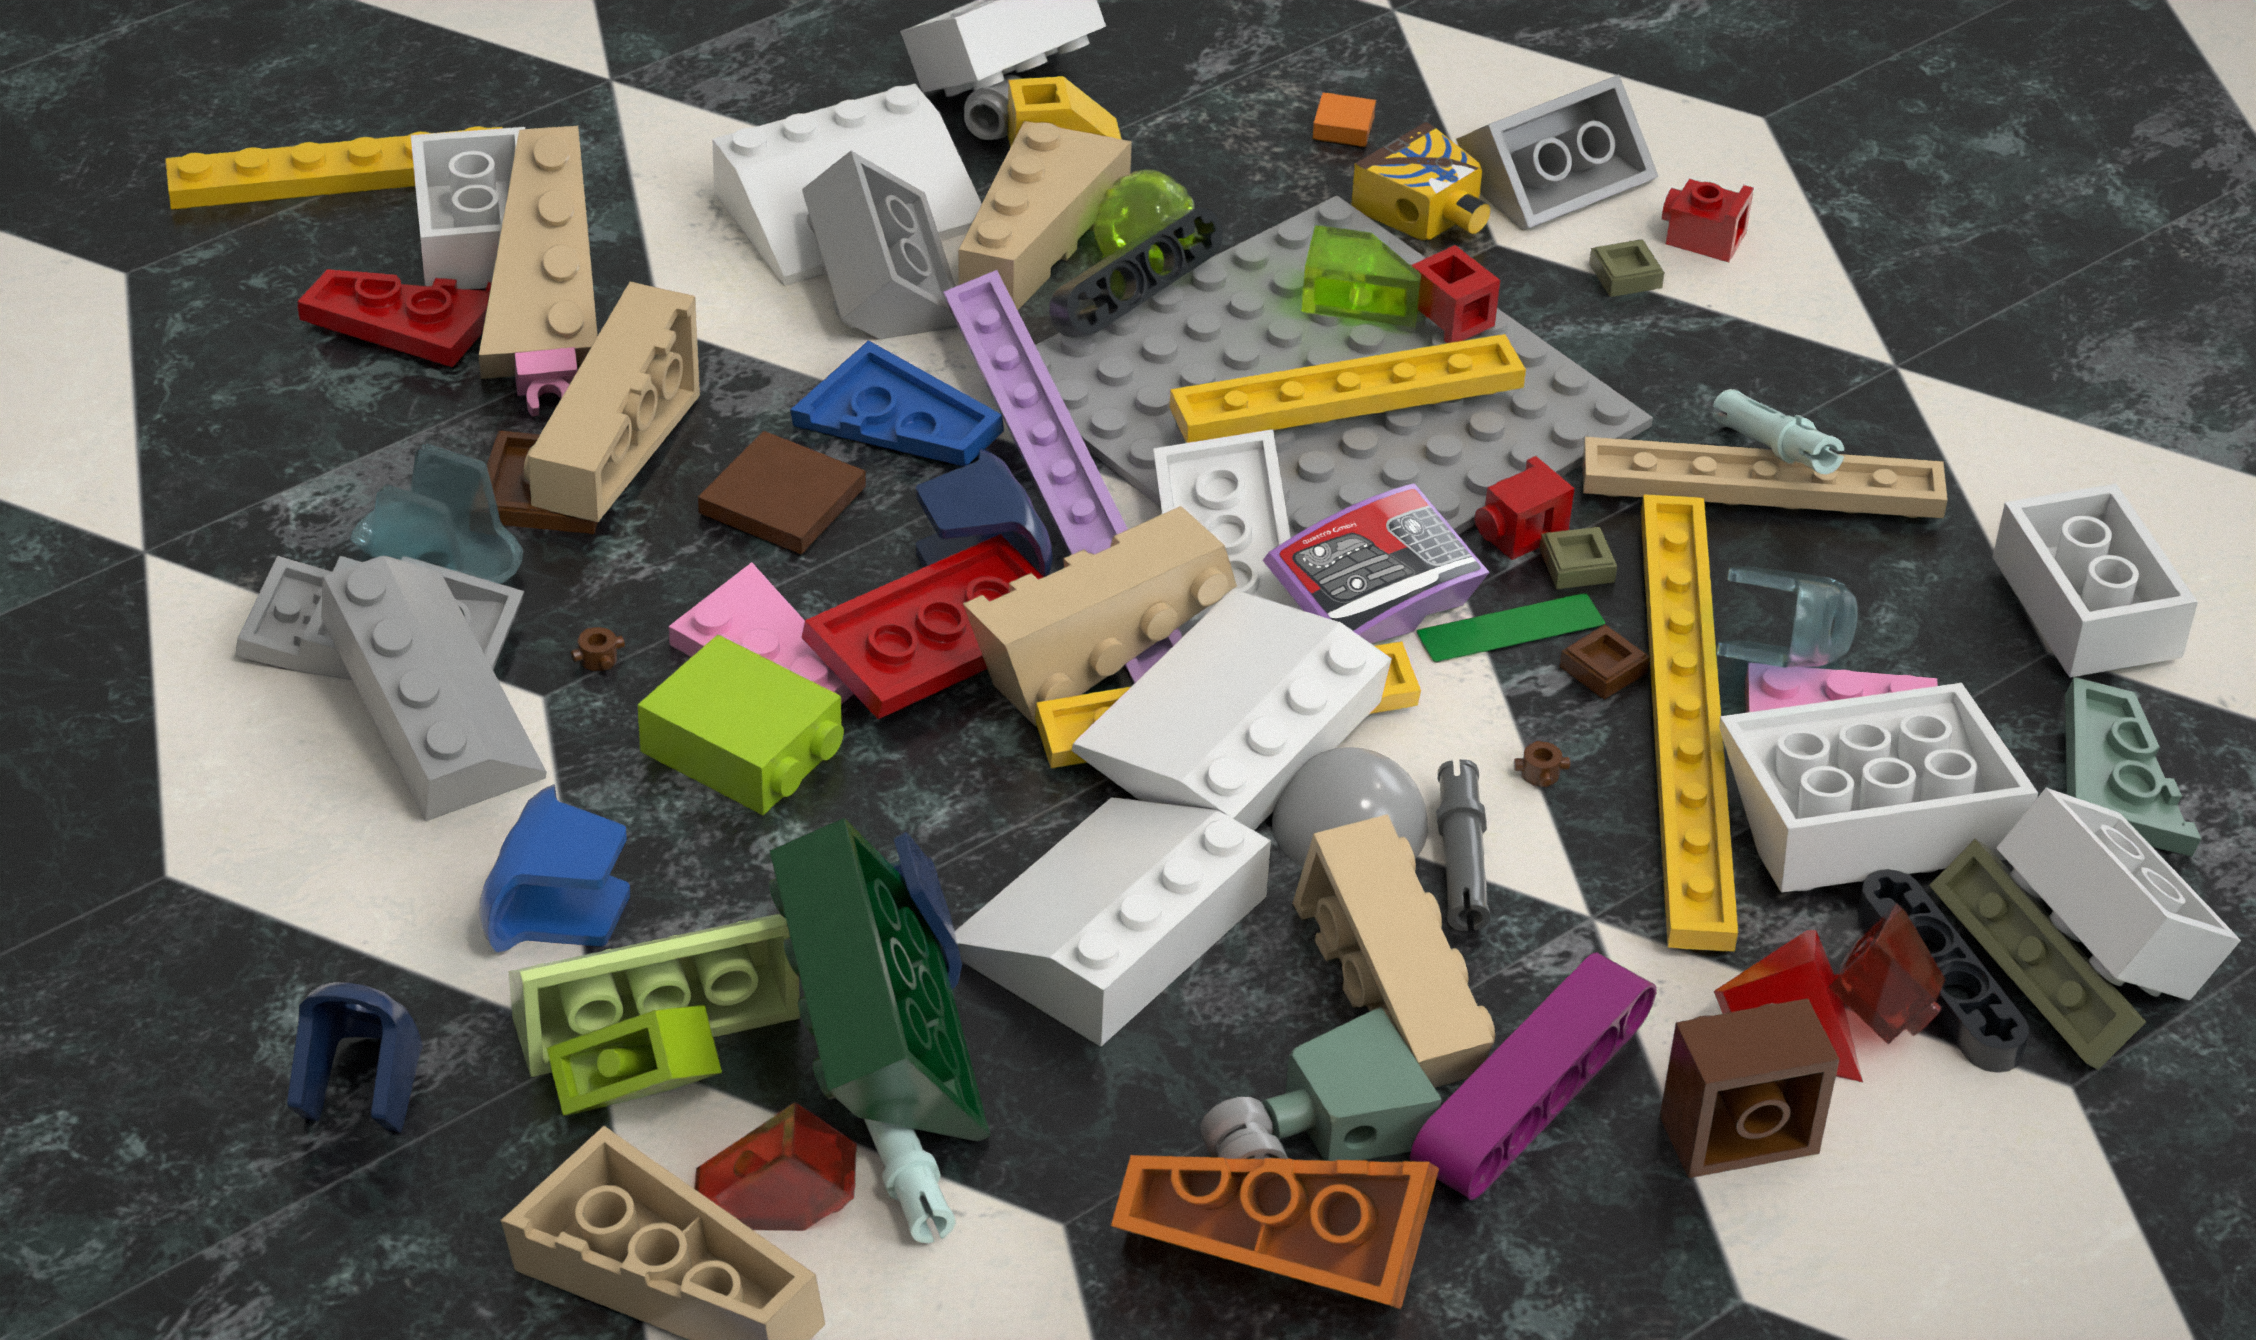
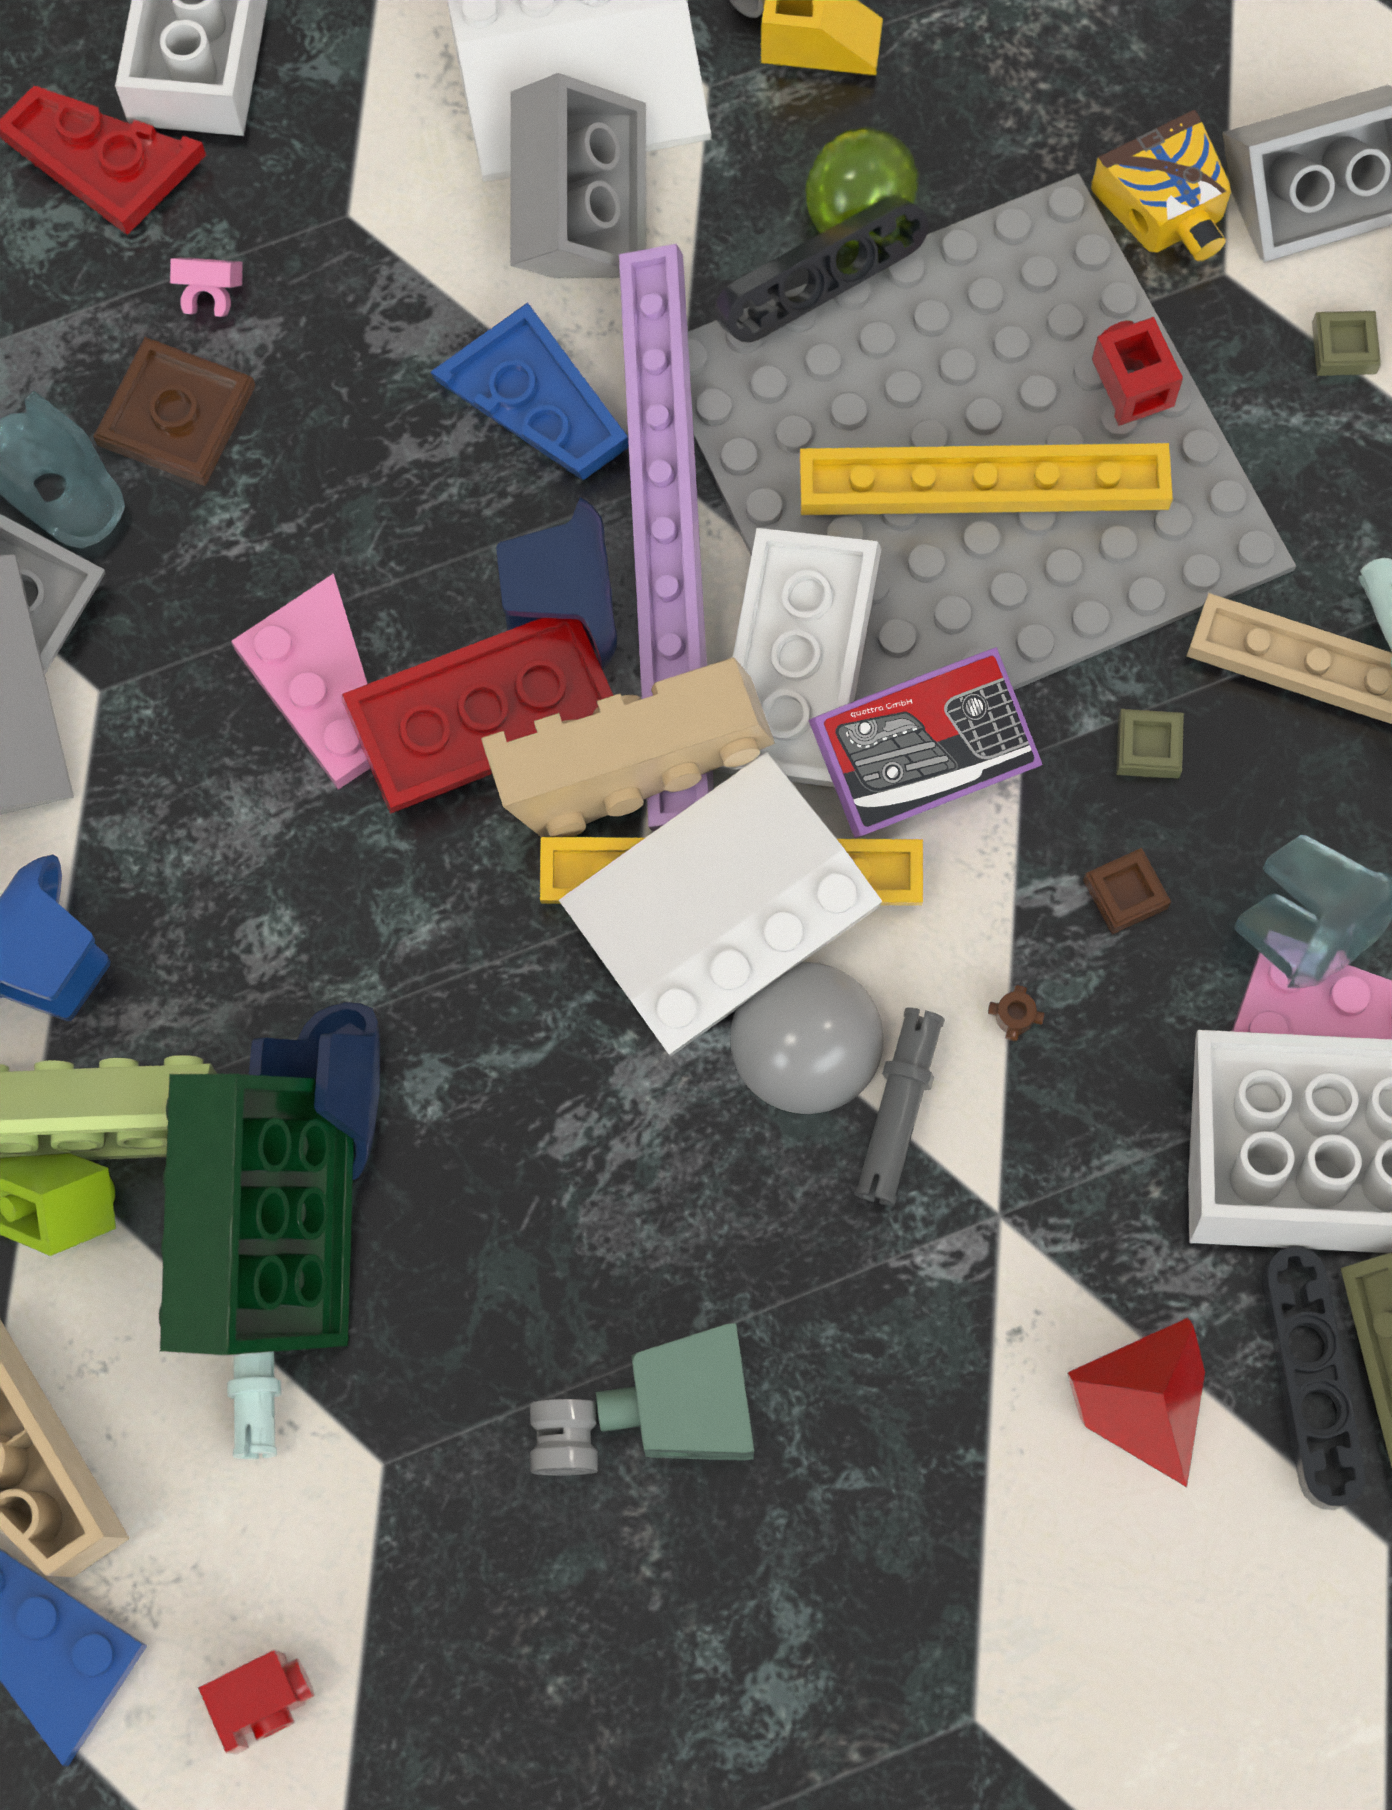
camera: 20 degrees right, 30 degrees up
tan wedge [479,126,598,379] -> none
tan wedge [524,282,700,522] -> none
reddish brown piece [570,627,625,671] -> none
lime brick [638,634,844,815] -> none
clear red slope [694,1103,857,1231] -> none
reddish brown tile [698,431,866,555] -> none
white slope [955,797,1271,1046] -> none
tan wedge [958,121,1132,310] -> none
orange wedge [1111,1155,1439,1309] -> none
tan wedge [1292,814,1495,1088] -> none
clear neon green slope [1301,225,1421,327] -> none
orange tile [1312,93,1376,147] -> none
magenta beam [1410,952,1657,1200] -> none
green sticker [1417,594,1605,662] -> none
red brick [1475,456,1574,560] -> none
yellow plate [1641,494,1738,952] -> none
reddish brown brick [1659,999,1840,1178] -> none
clear red slope [1829,903,1946,1045] -> none

